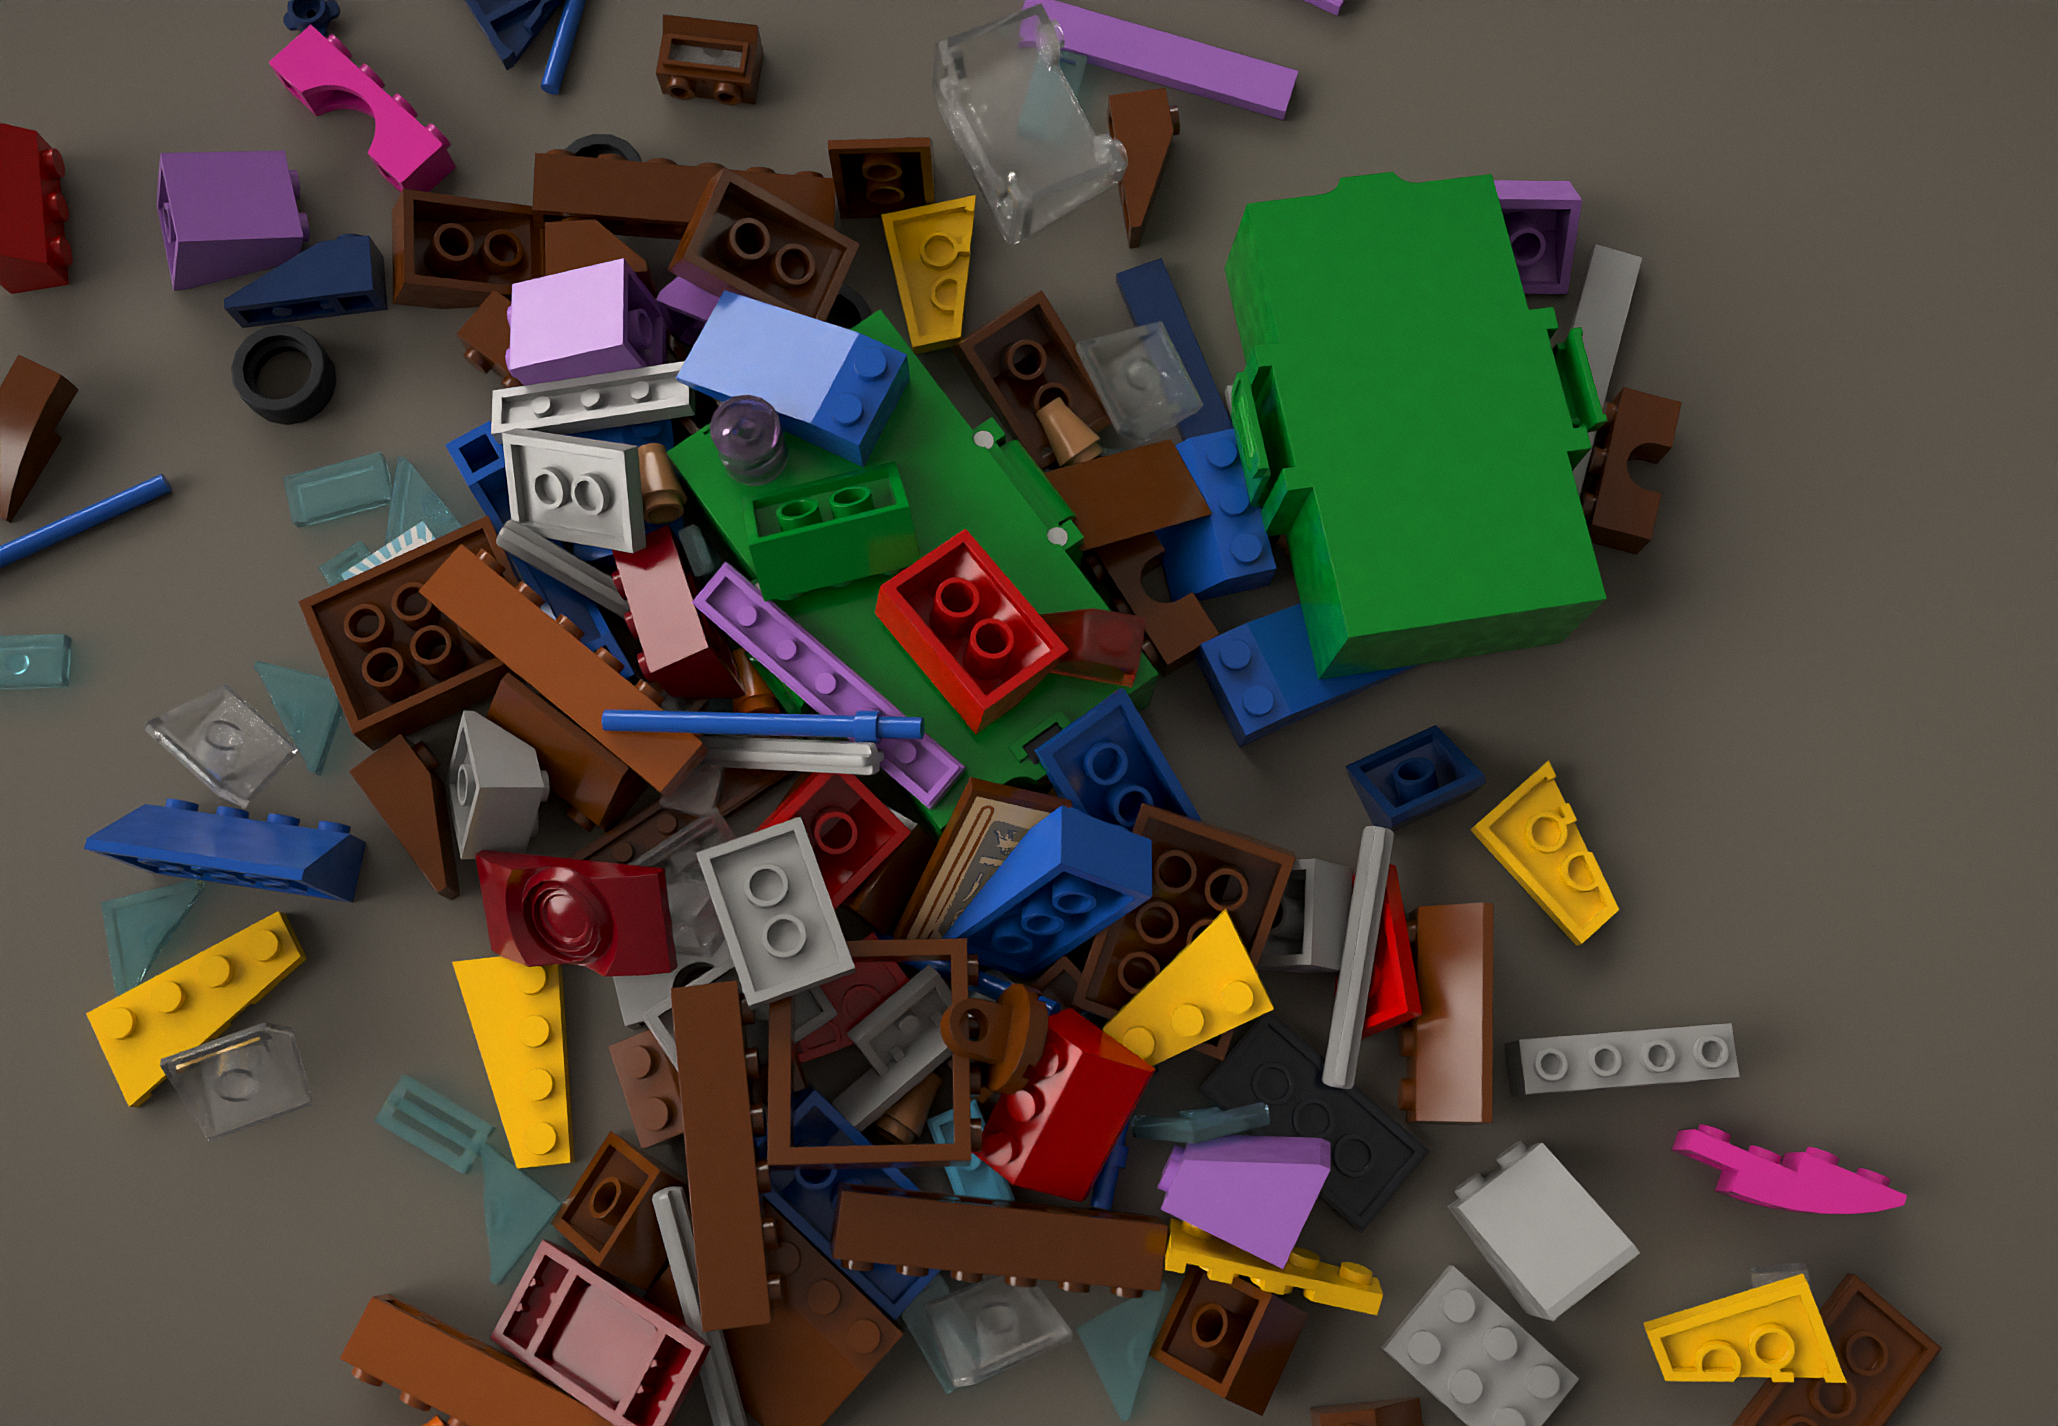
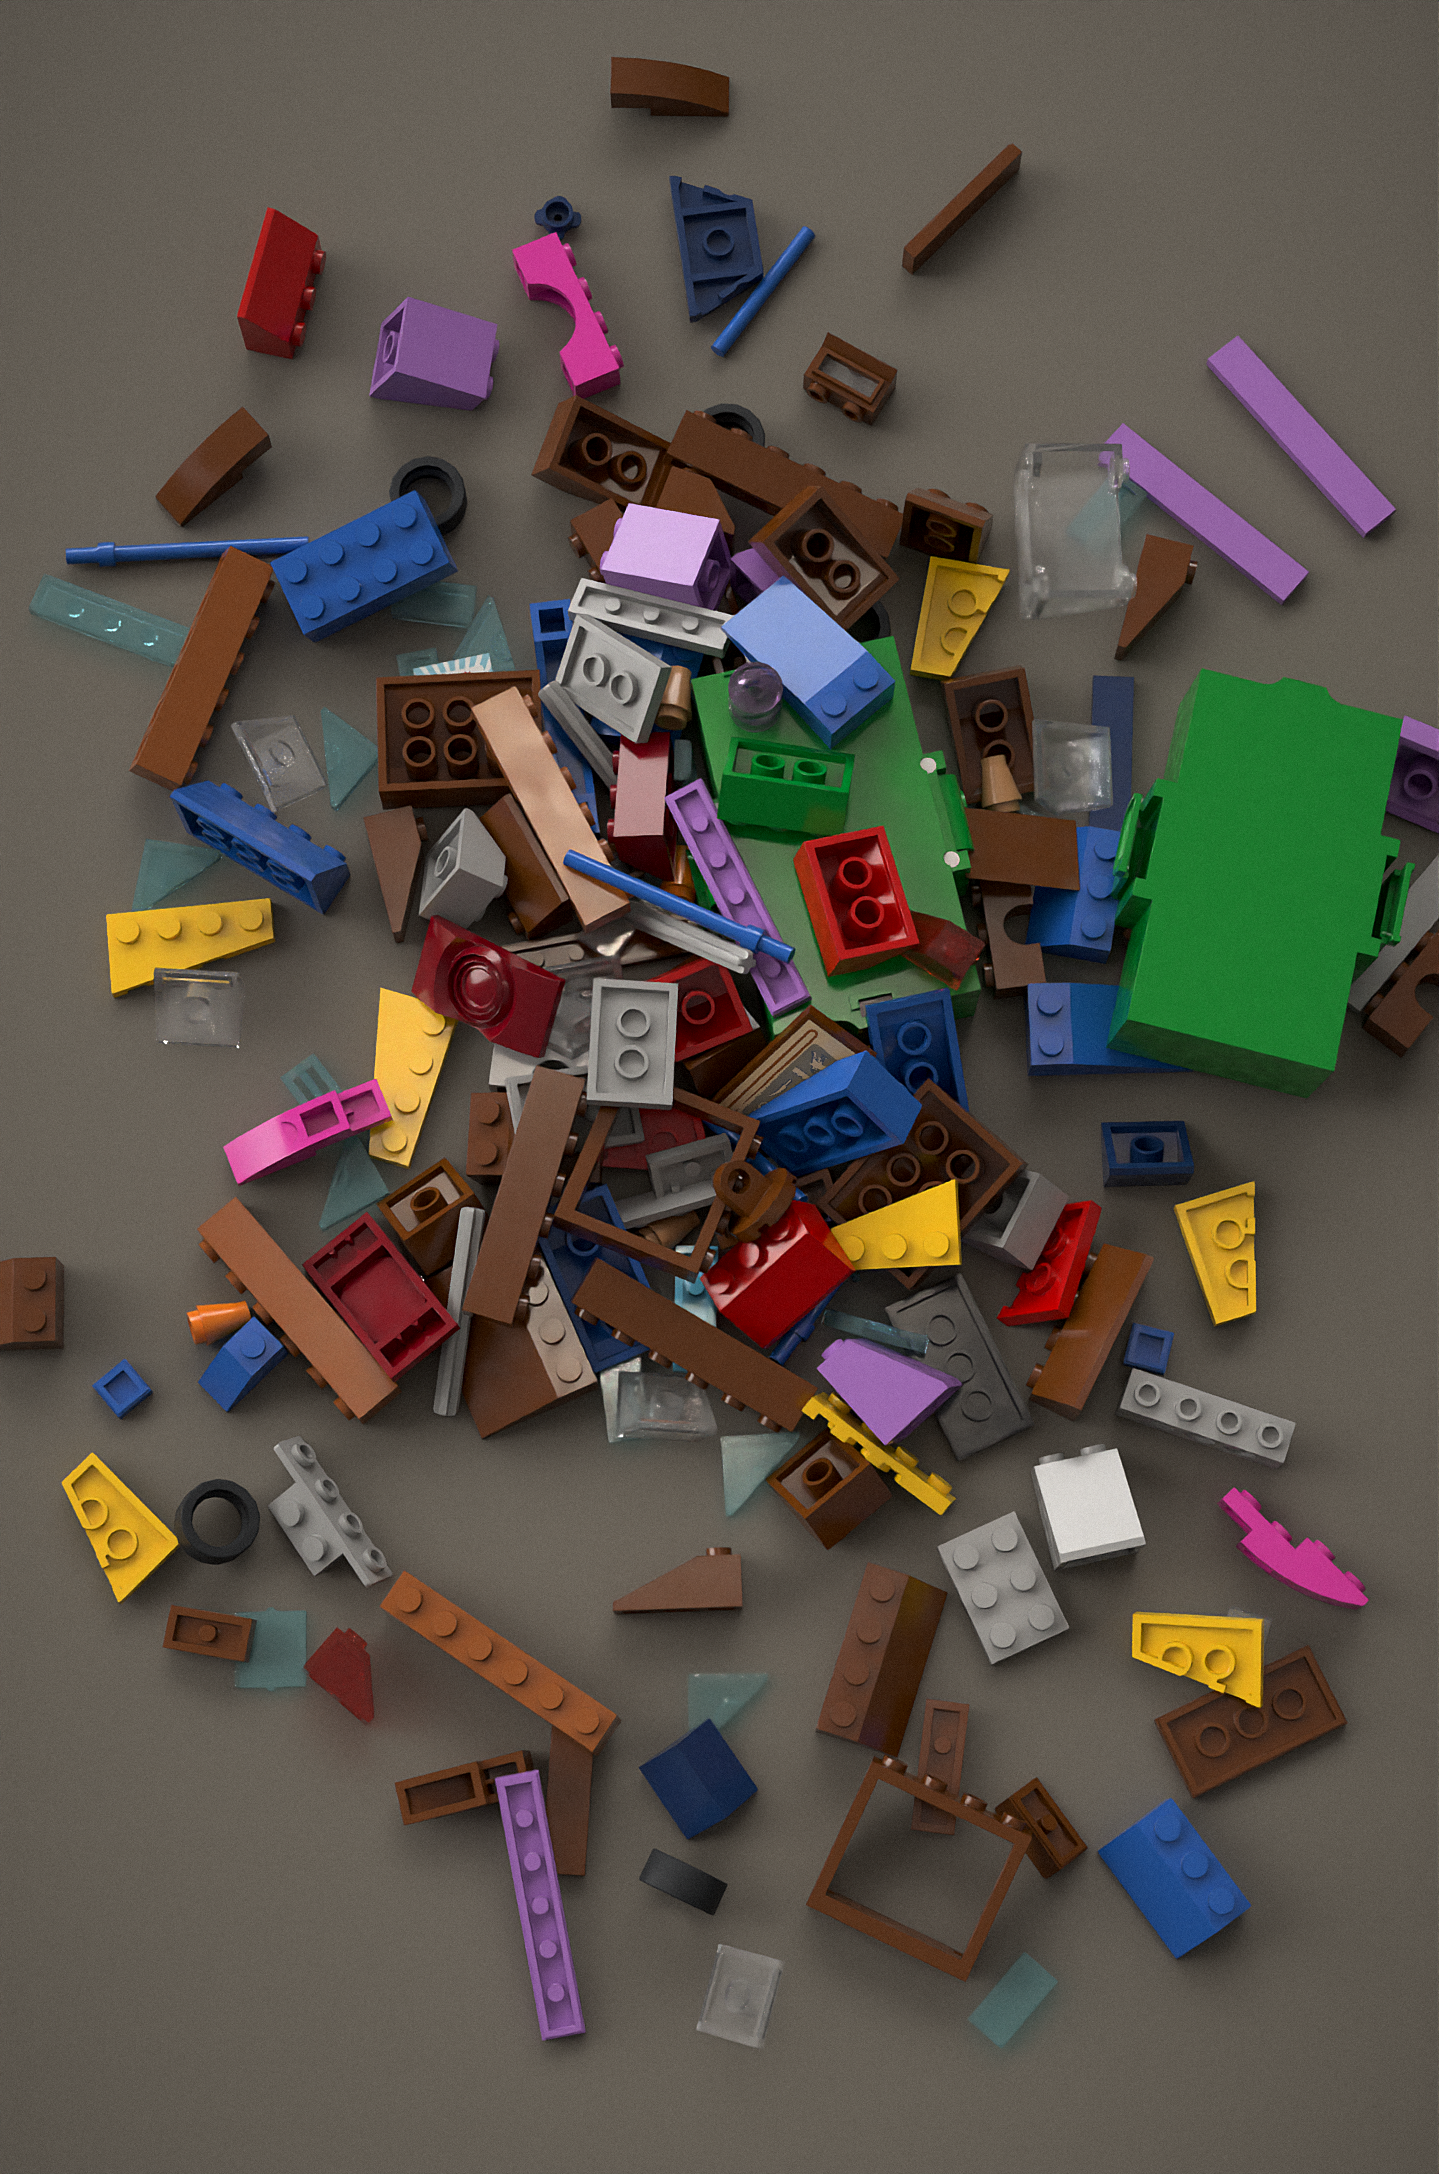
camera: 25 degrees right, 0 degrees up
dark blue slope [224,233,388,328] -> none
light grey axle [1322,826,1394,1089] -> none
none -> dark orange brick [129,546,275,791]
none -> dark pink slope [223,1079,393,1186]
none -> blue brick [270,490,458,643]
none -> blue tile [1122,1323,1174,1375]

